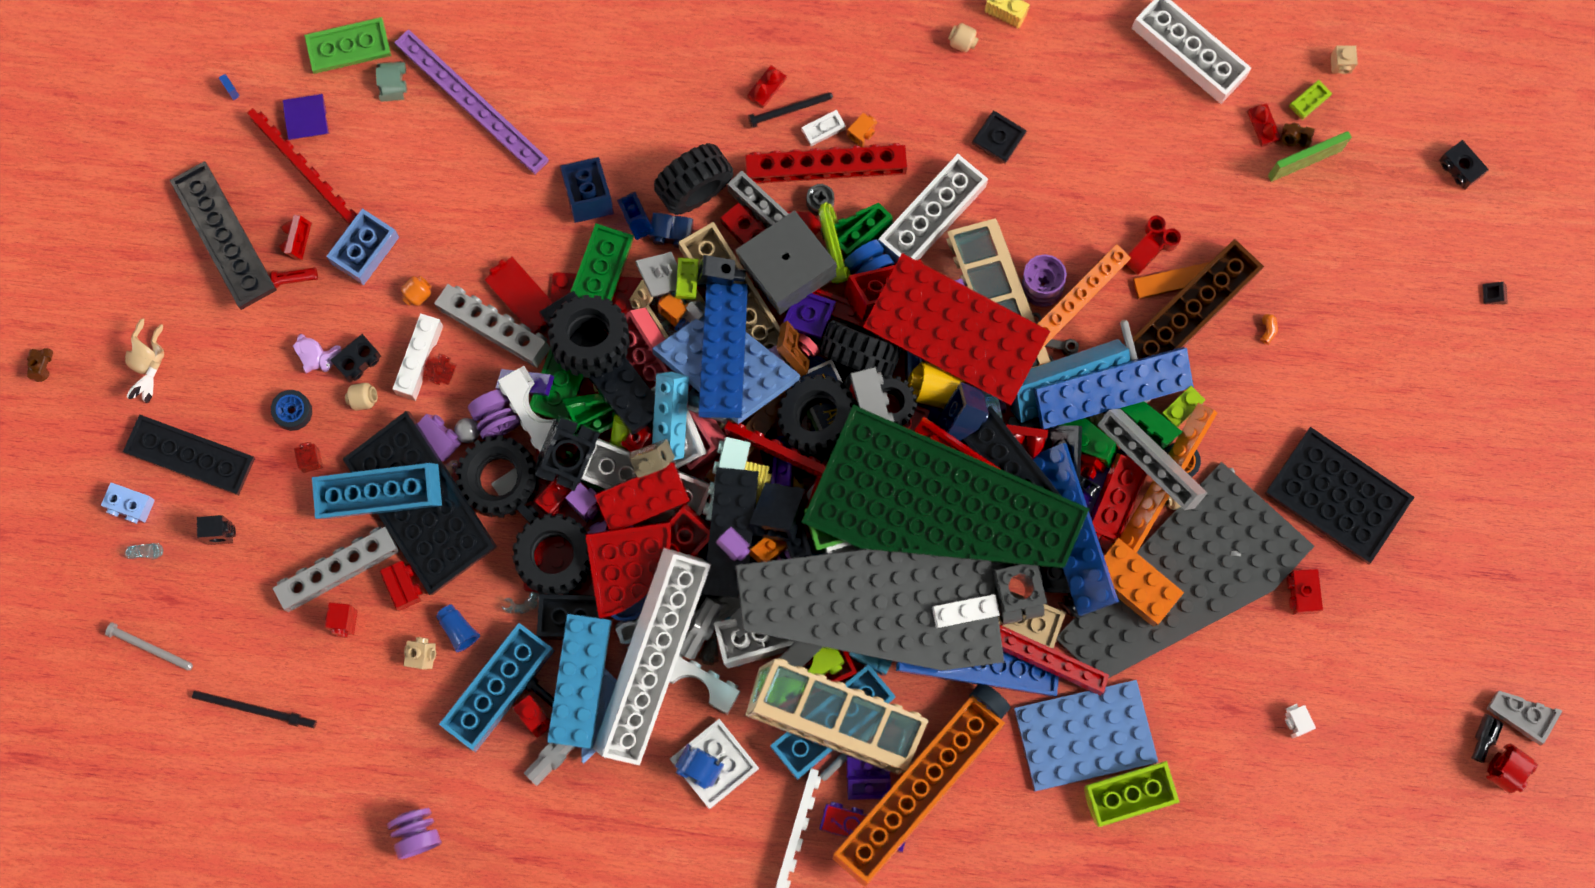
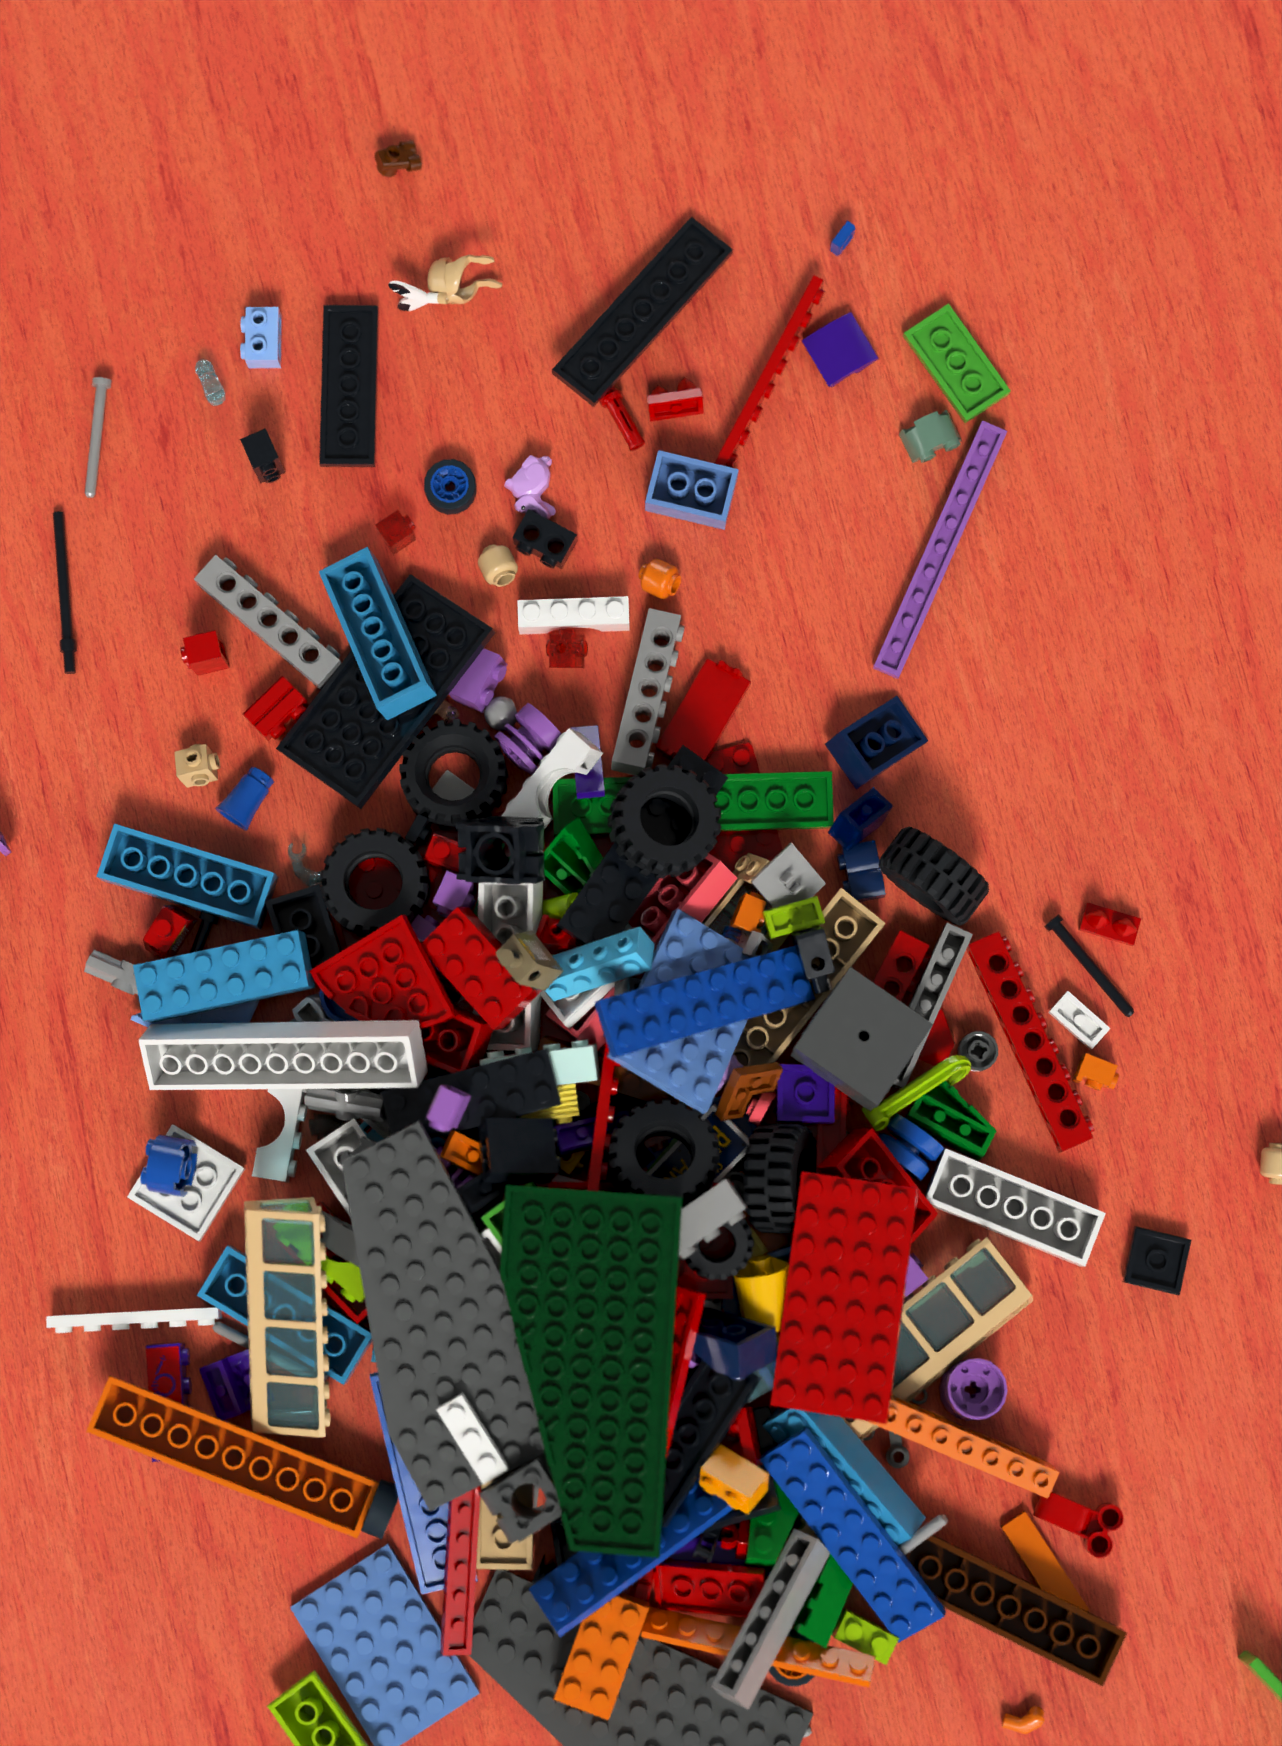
camera: 75 degrees right, 5 degrees up
none -> light orange brick [700,1444,769,1514]

